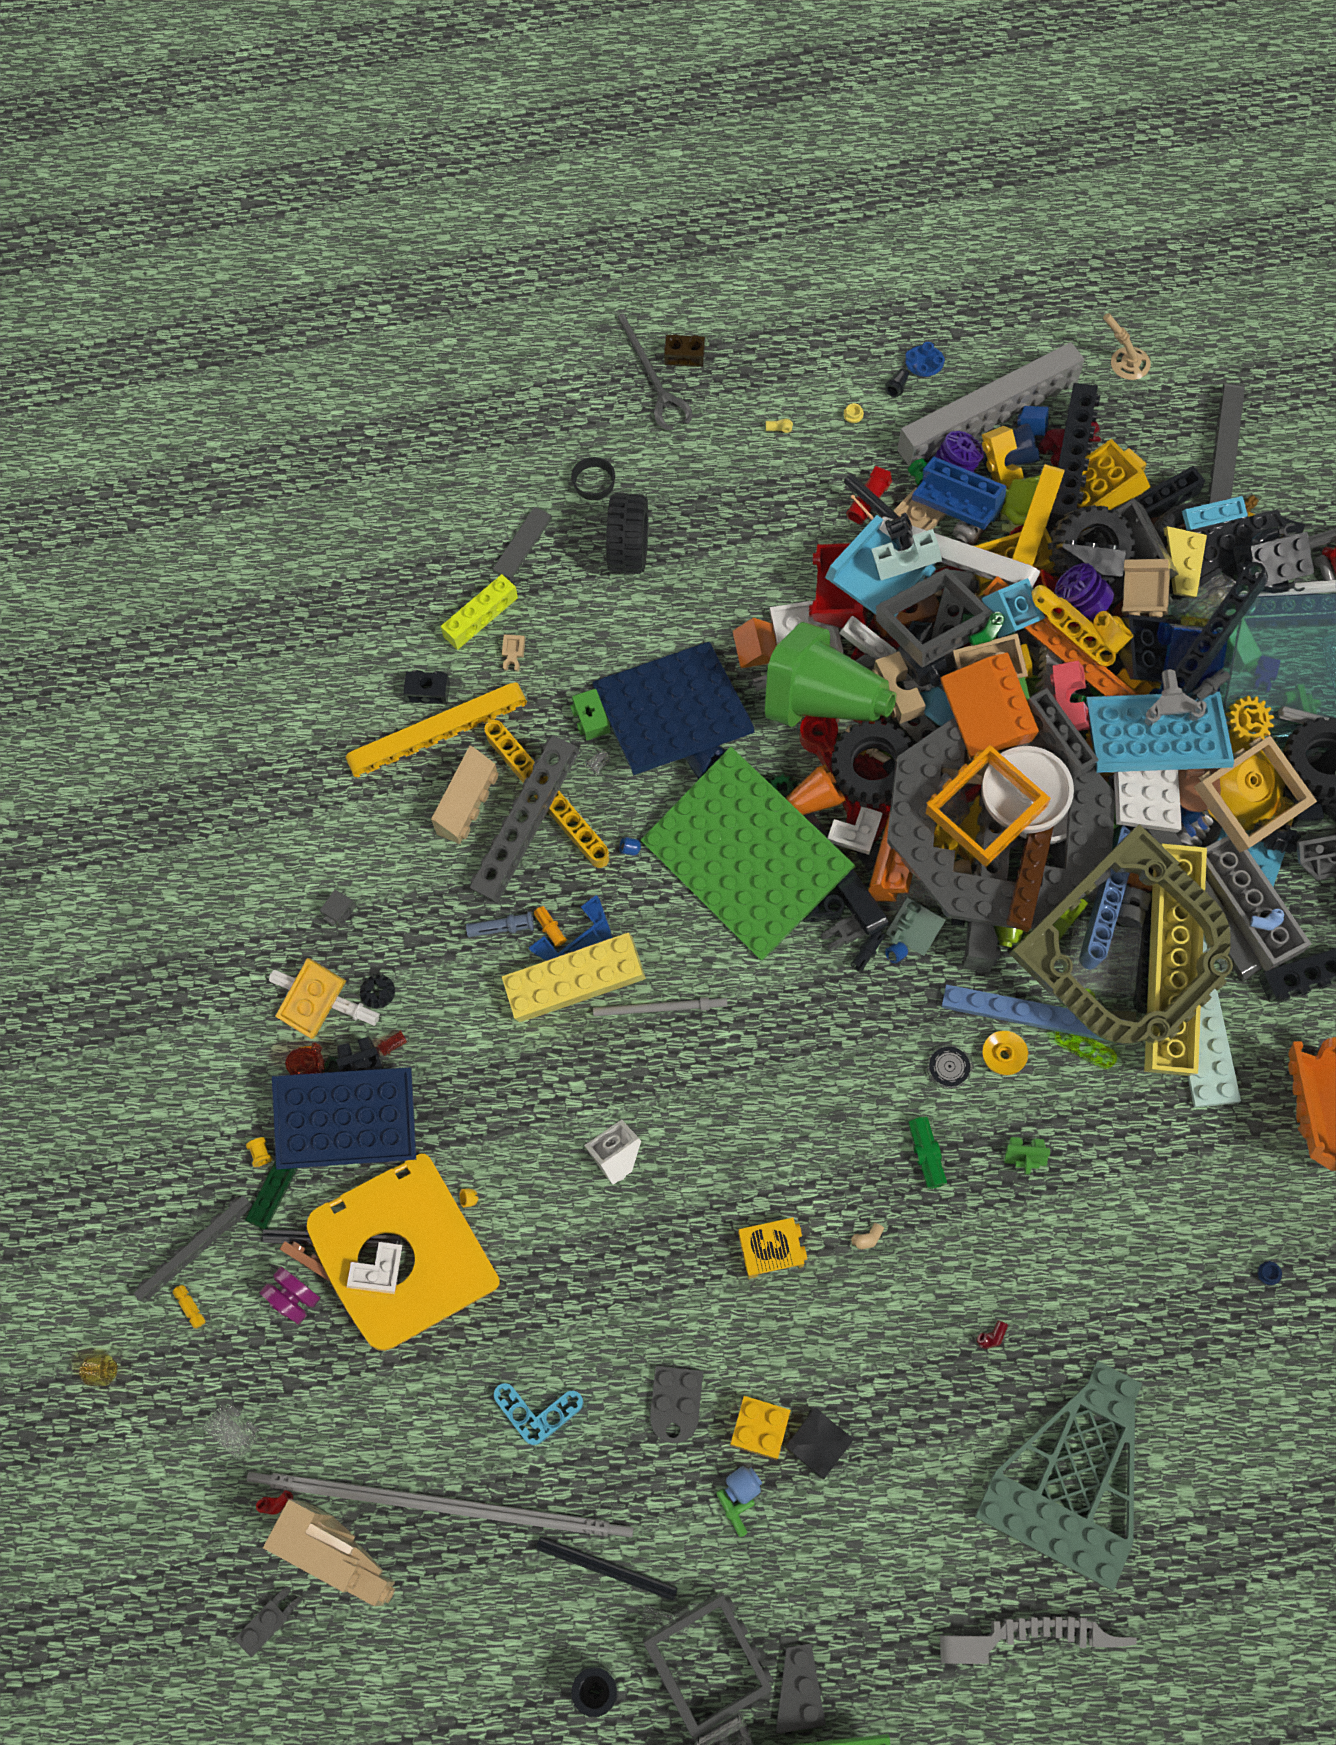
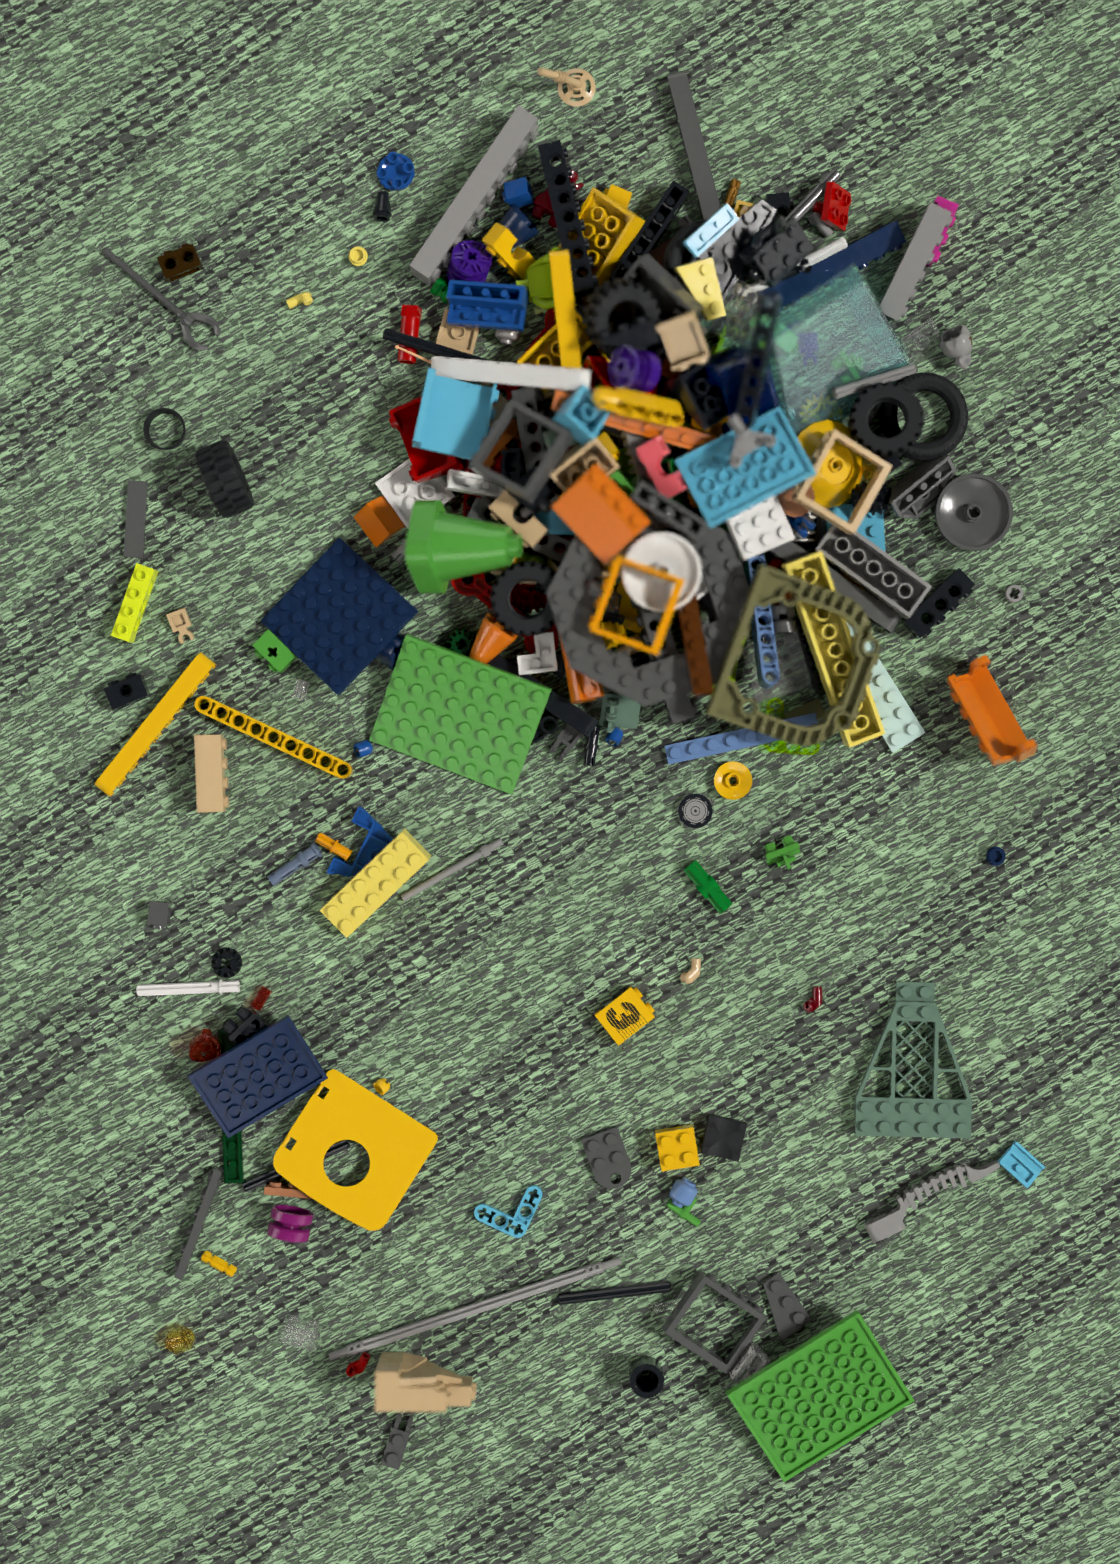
camera: 30 degrees left, 20 degrees up
yellow bush [246,1137,273,1167] -> none
yellow tile [275,958,346,1039] -> none
white plate [347,1242,402,1294] -> none
dark grey brick [470,735,580,903] -> none
white slope [584,1119,641,1185] -> none
light aqua arch [871,529,942,580] -> none
black connector [885,512,913,551] -> none
green arm [969,612,1004,646] -> none
yellow piece [1094,611,1133,653] -> none
clear yellow tile [1180,616,1210,627] -> none
dark grey pin [1189,669,1230,703] -> none
yellow gear [1226,696,1274,744] -> none
light blue arm [1250,909,1285,931] -> none
none -> medium azure plate [997,1141,1045,1188]

